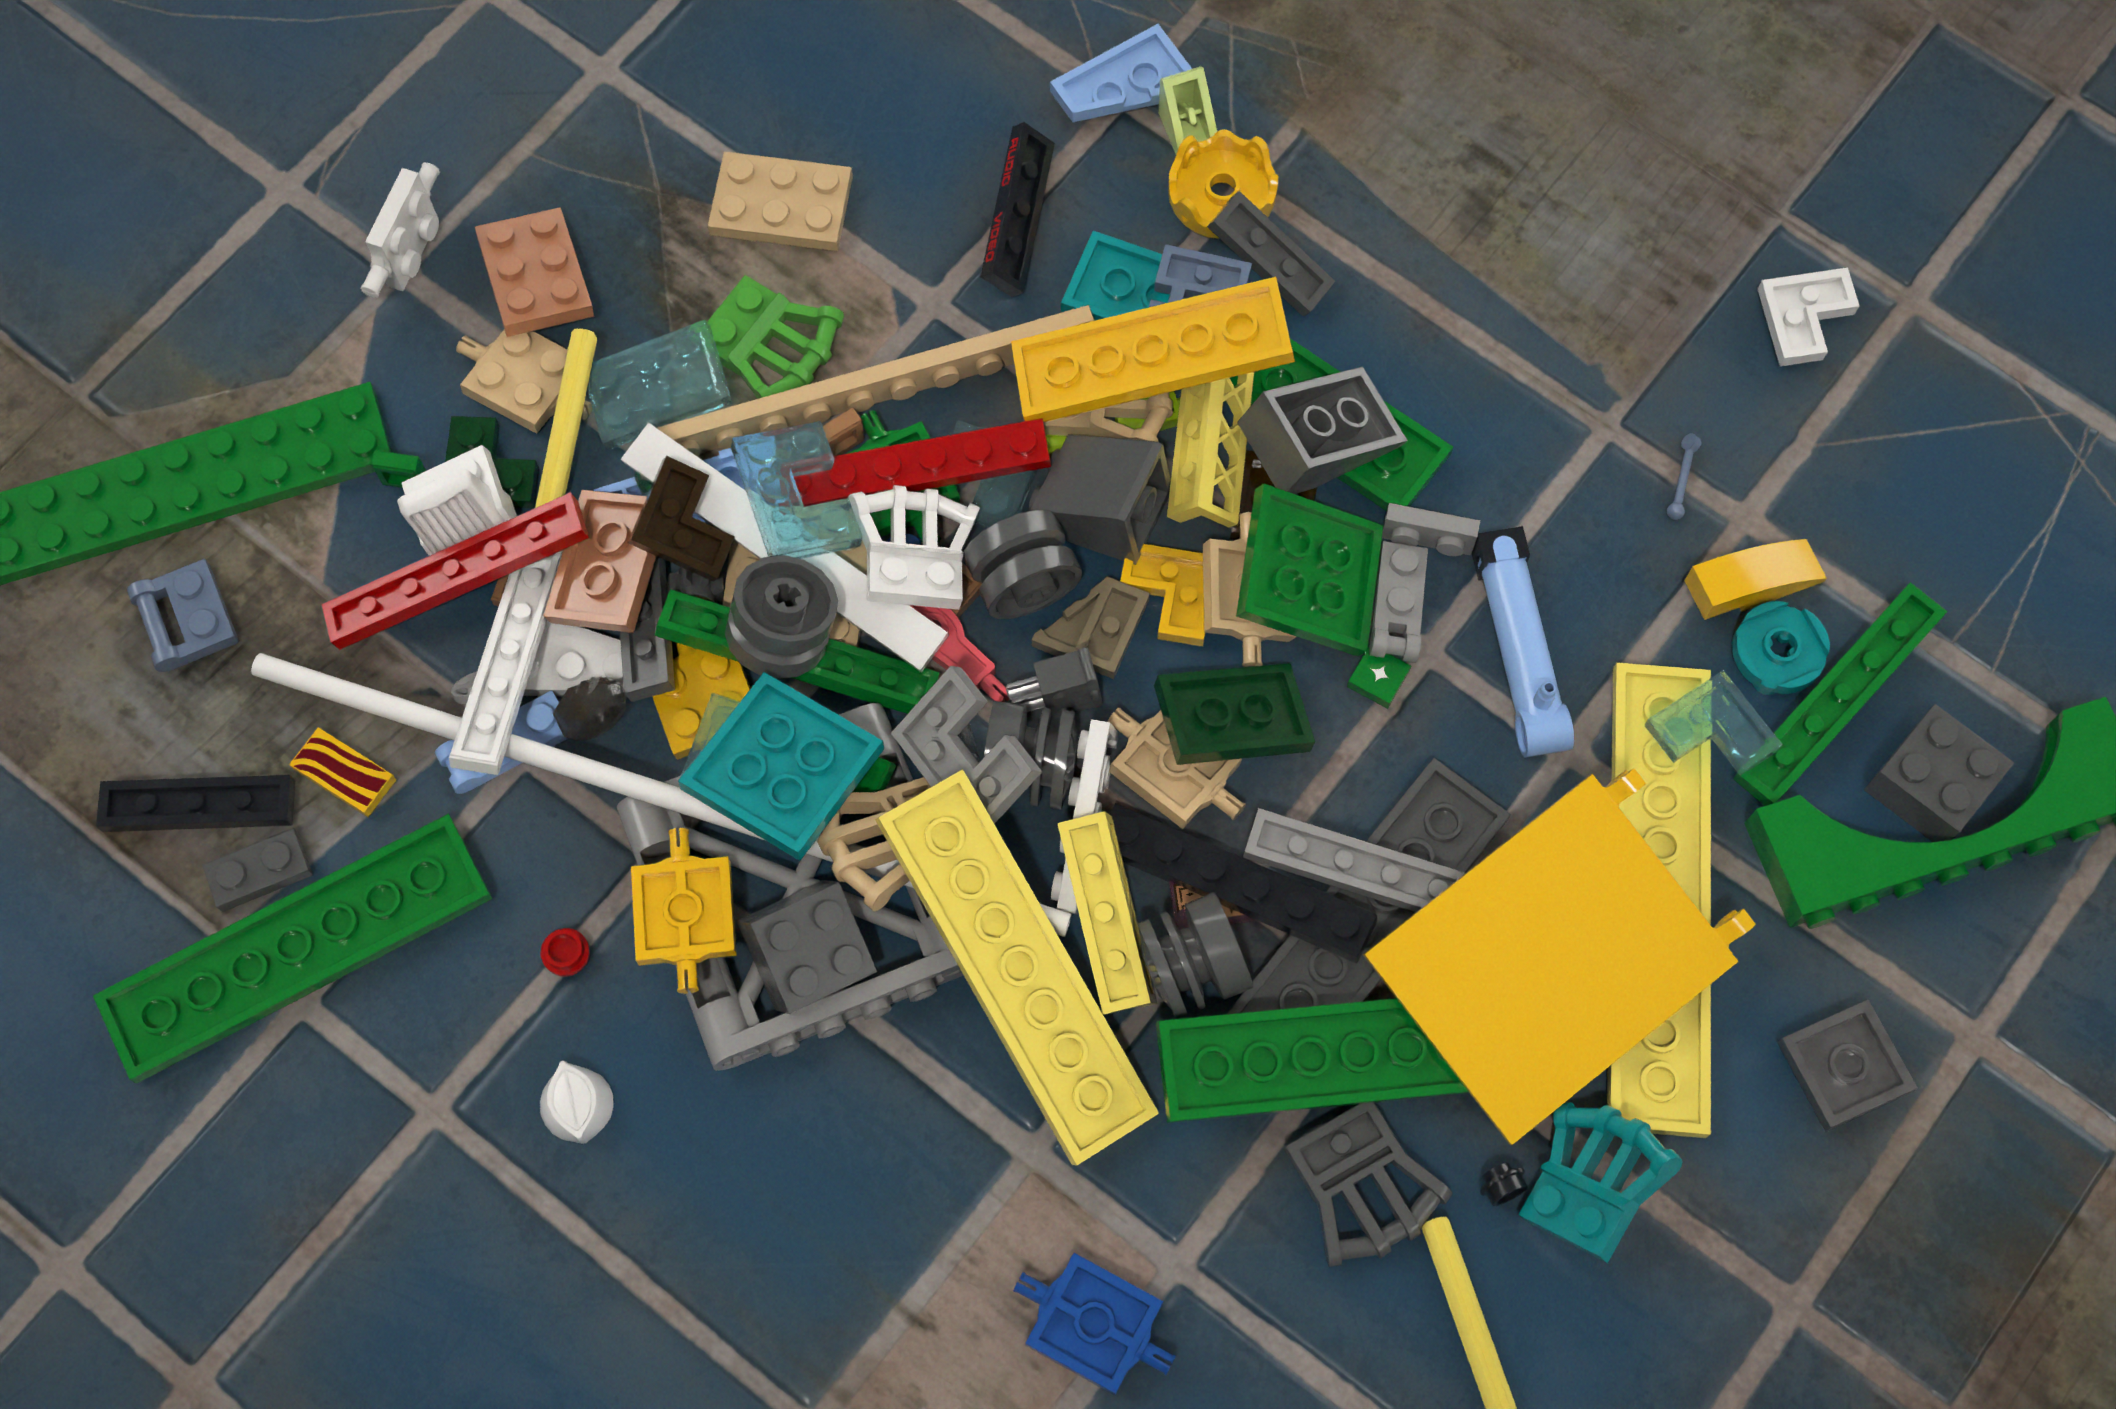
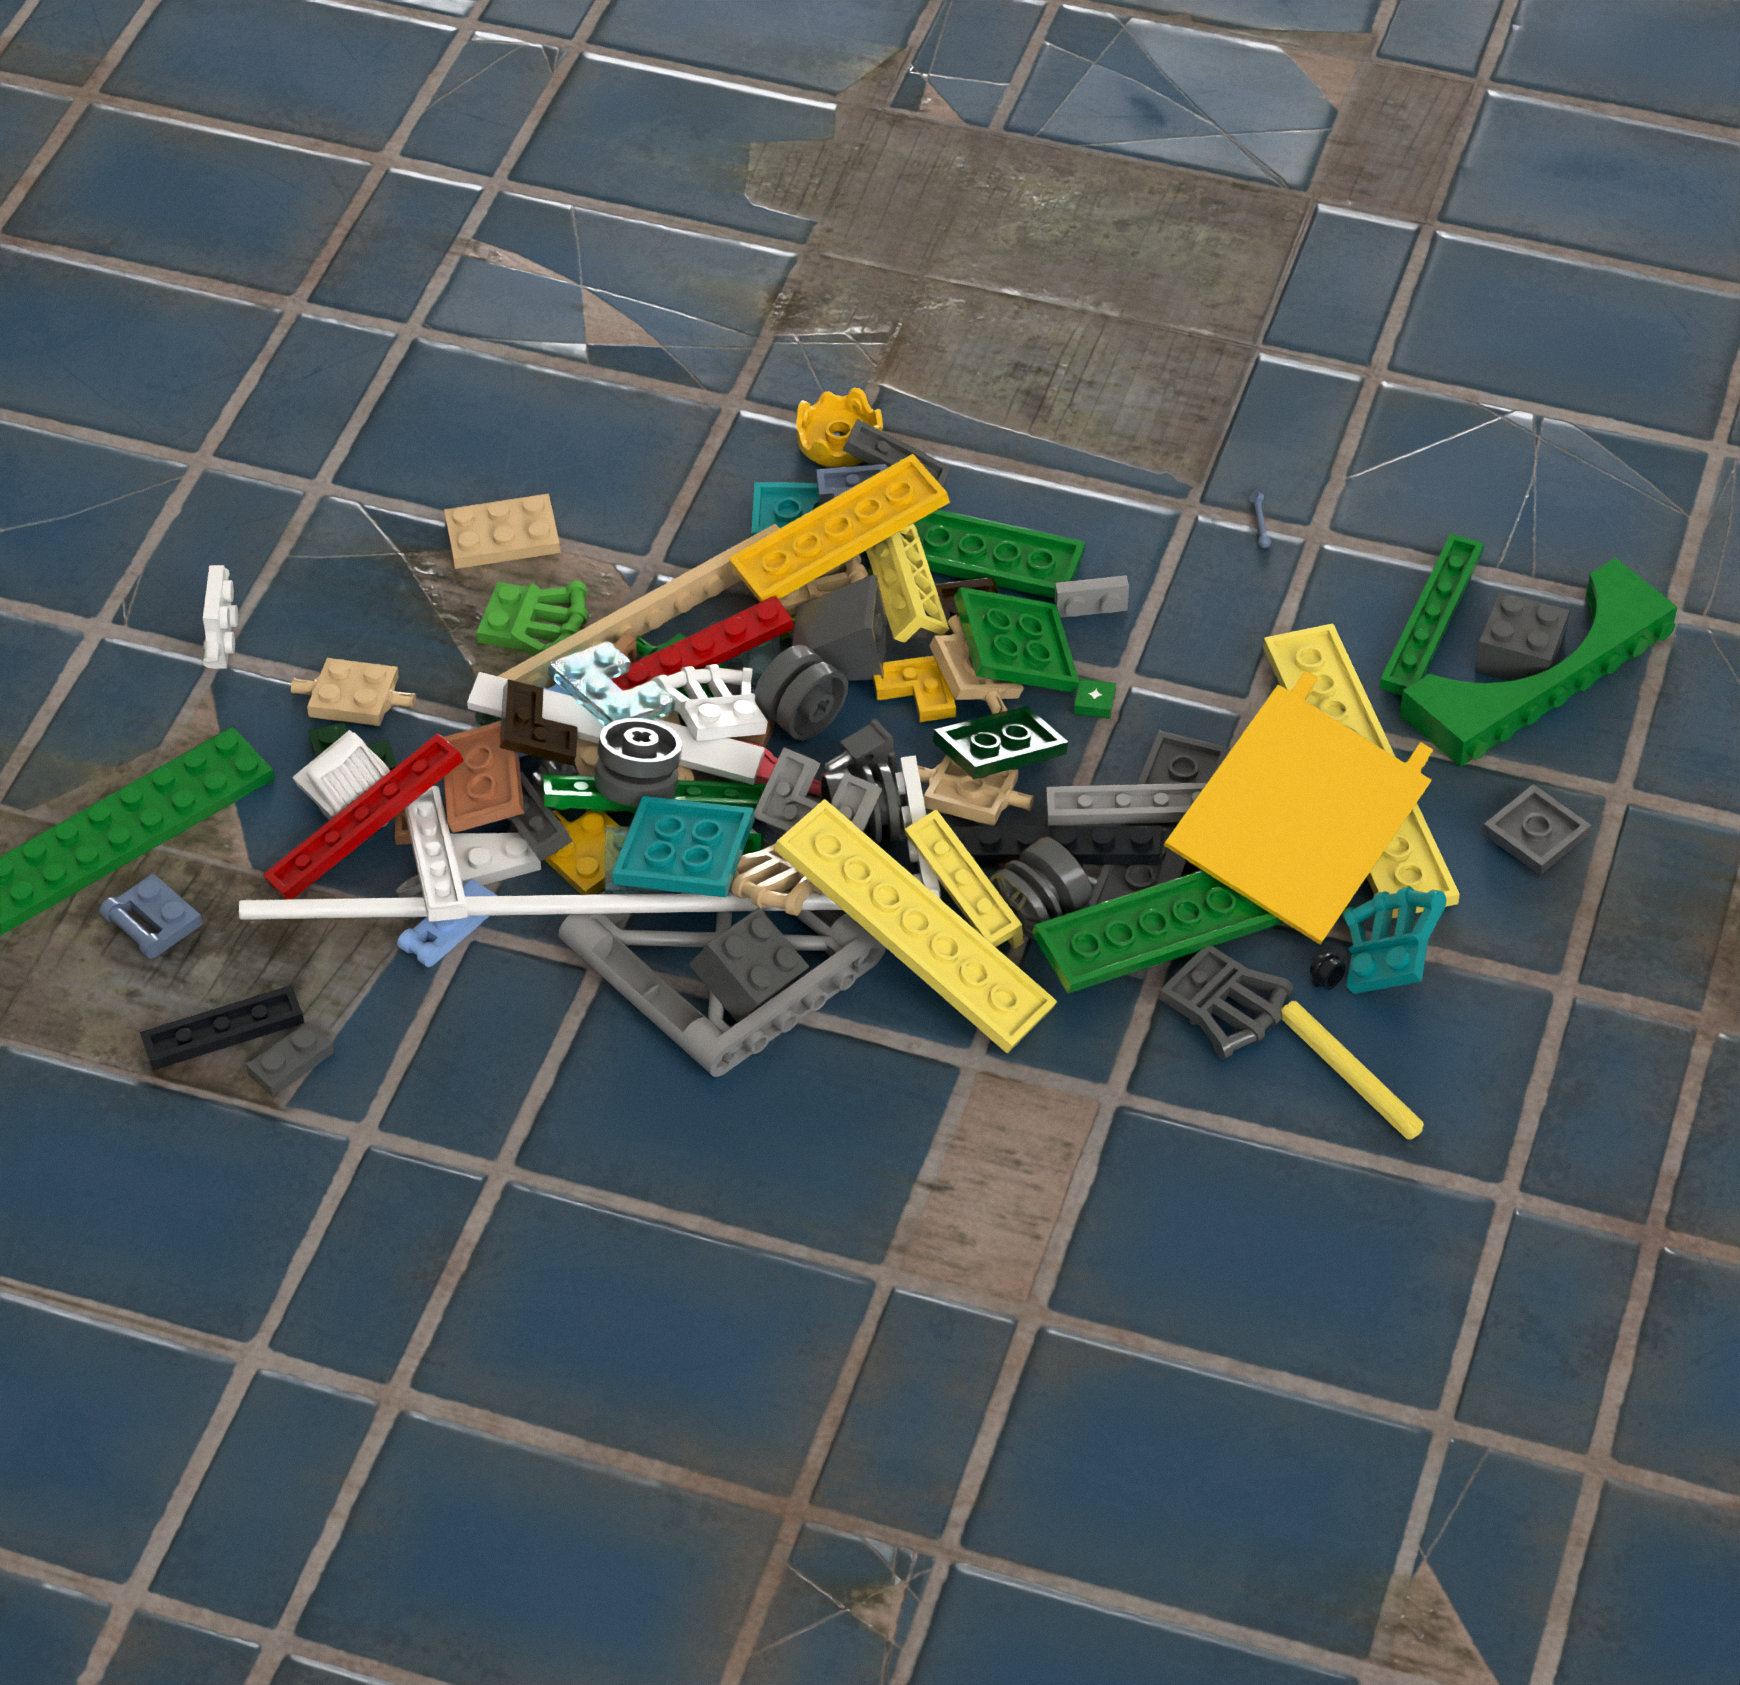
camera: 20 degrees left, 20 degrees down
green plate [93,814,493,1084] -> none
tile [289,727,397,817] -> none
green tile [371,450,426,488] -> none
nougat plate [475,207,594,337] -> none
light yellow axle [535,328,597,508] -> none
white hat [540,1061,614,1144] -> none
red plate [541,928,590,977] -> none
clear smoke rock [552,677,627,741] -> none
clear light blue plate [587,320,733,450] -> none
yellow plate [631,828,737,994] -> none
black plate [980,122,1055,297] -> none
blue plate [1013,1253,1176,1395] -> none
dark tan wing [1032,576,1150,679] -> none
light blue wing [1050,24,1192,122] -> none
yellowish green slope [1158,66,1217,154] -> none
dark grey slope [1237,367,1408,494] -> none
light grey plate [1369,541,1428,663] -> none
light blue piece [1472,526,1574,758] -> none
clear light blue plate [1644,670,1783,776] -> none
yellow slope [1684,539,1827,620] -> none
teal plate [1731,601,1830,695] -> none
white plate [1758,268,1859,366] -> none

